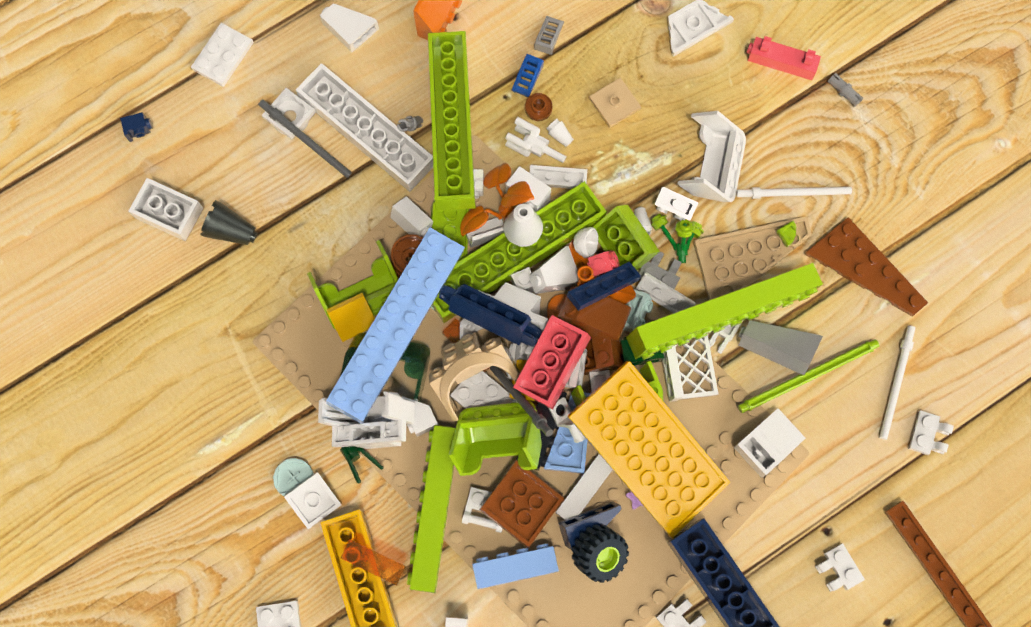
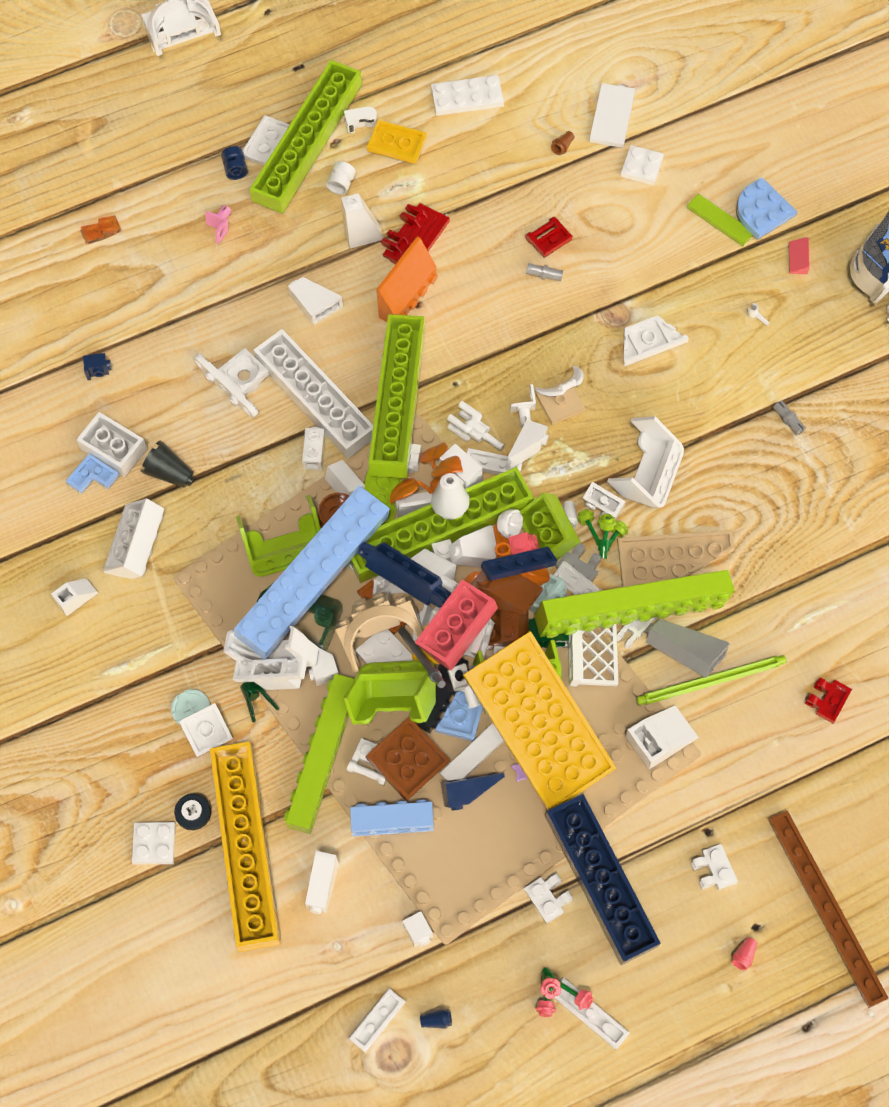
camera: 10 degrees right, 10 degrees down
white plate [191,23,254,87] -> none
dark grey bar [258,99,352,179] -> none
yellow tile [326,293,375,342] -> none
clear orange tile [341,540,406,585] -> none
light grey pin [397,116,423,132] -> none
blue slope [512,54,544,97] -> none
dark orange plate [525,93,553,121] -> none
light grey slope [534,16,564,55] -> none
white cone [547,119,574,147] -> none
black wheel [572,524,629,583] -> none
white bar [736,187,852,199] -> none
coral brick [747,36,821,80] -> none
lime tile [776,220,796,247] -> none
dark orange wing [804,217,928,317] -> none
white bar [879,326,915,440] -> none
white plate [909,411,954,455] -> none
none -> white slope [51,578,98,616]
none -> light blue plate [66,453,120,494]
none -> white slope [103,498,164,579]
none -> black wheel [174,794,211,831]
none -> white piece [193,353,259,418]
none -> white brick [302,427,325,470]
none -> white slope [506,420,549,470]
none -> white bracket [510,384,536,427]
none -> white piece [535,366,584,396]
none -> red plate [805,677,852,724]

